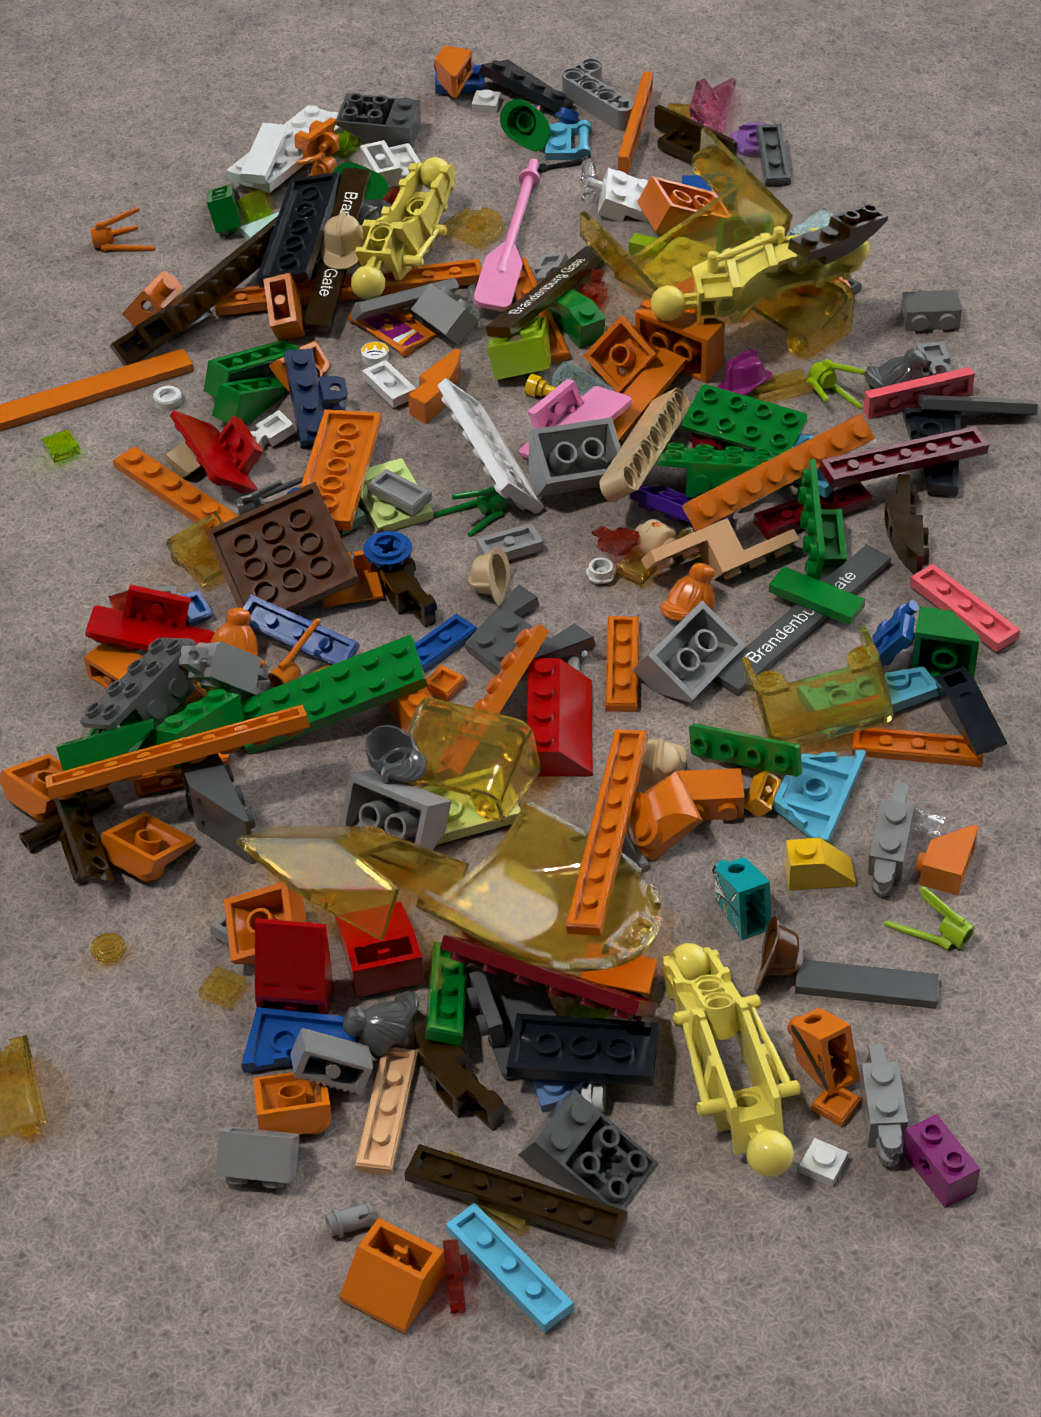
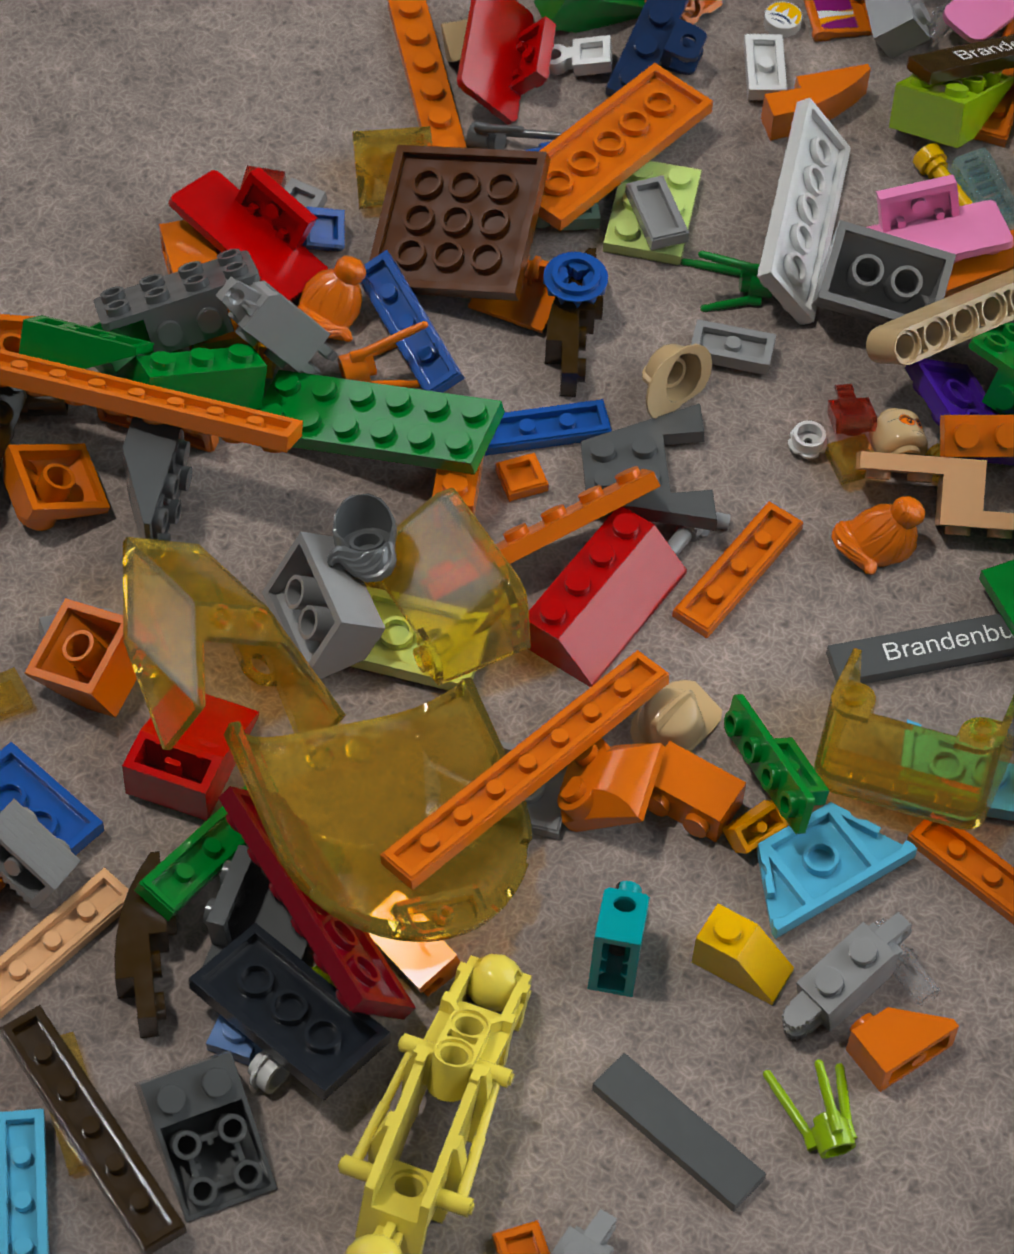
camera: 30 degrees right, 10 degrees up
red slope [255,918,334,1015] -> none
dark grey hair [343,991,419,1058] -> none
light grey slope [633,601,746,703] -> none
reddish brown piece [754,916,803,992] -> none
orange torso [787,1008,860,1096] -> none

